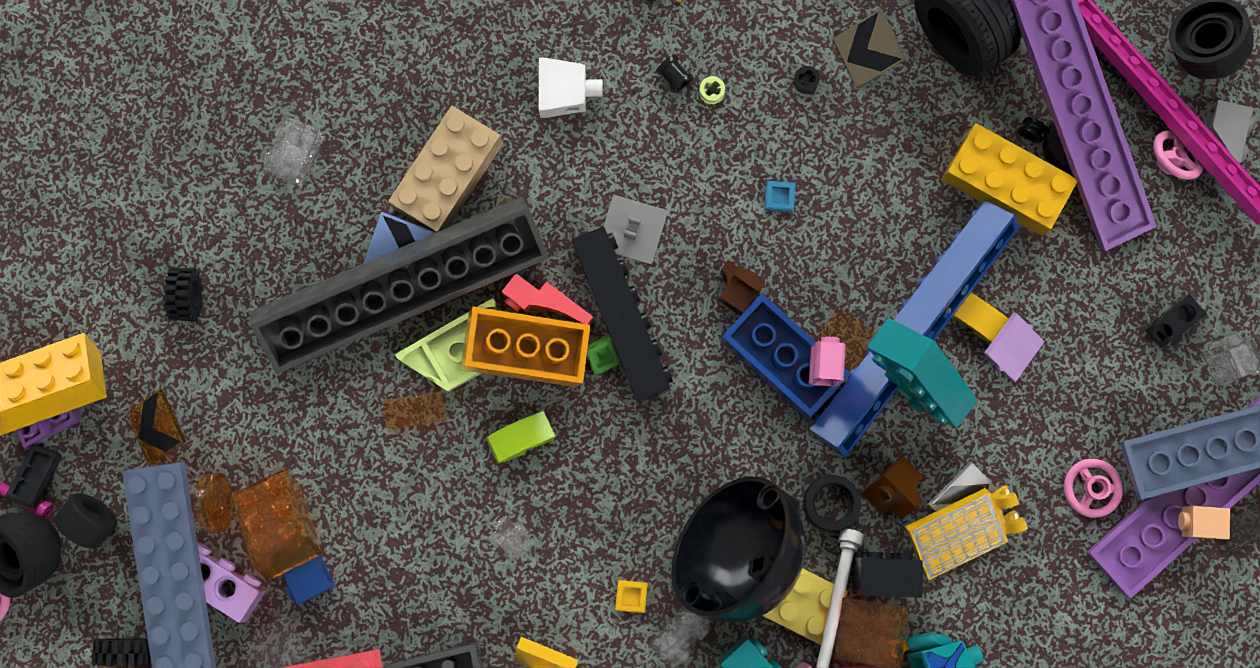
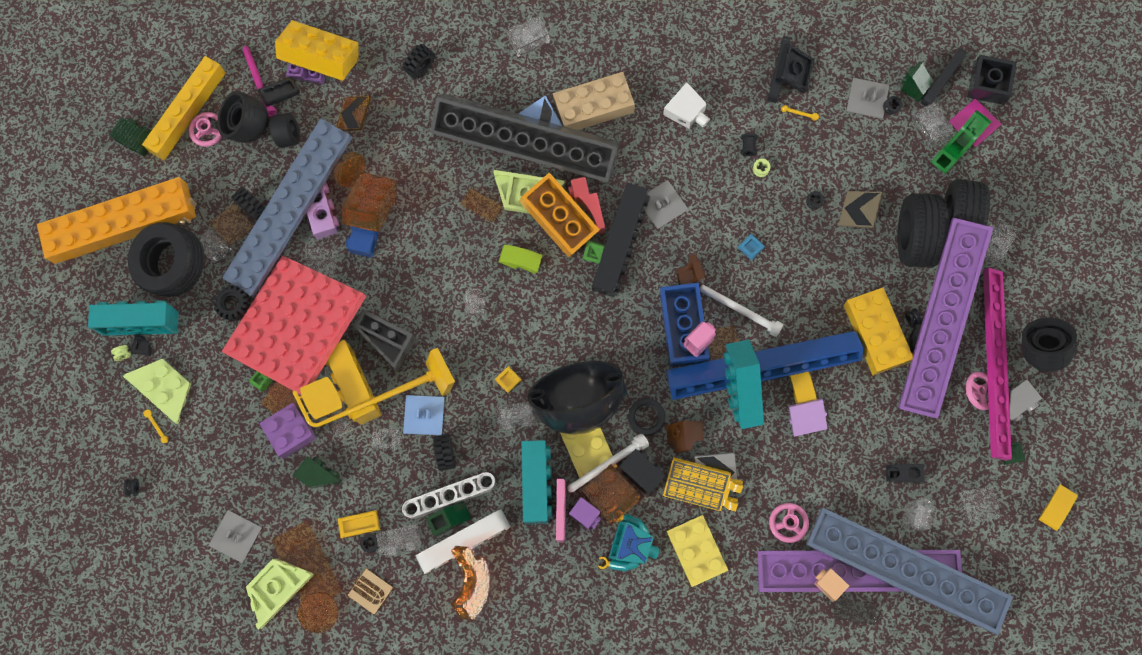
camera: 45 degrees right, 5 degrees down
none -> light yellow plate [666,515,728,587]
none -> white piece [699,285,784,338]

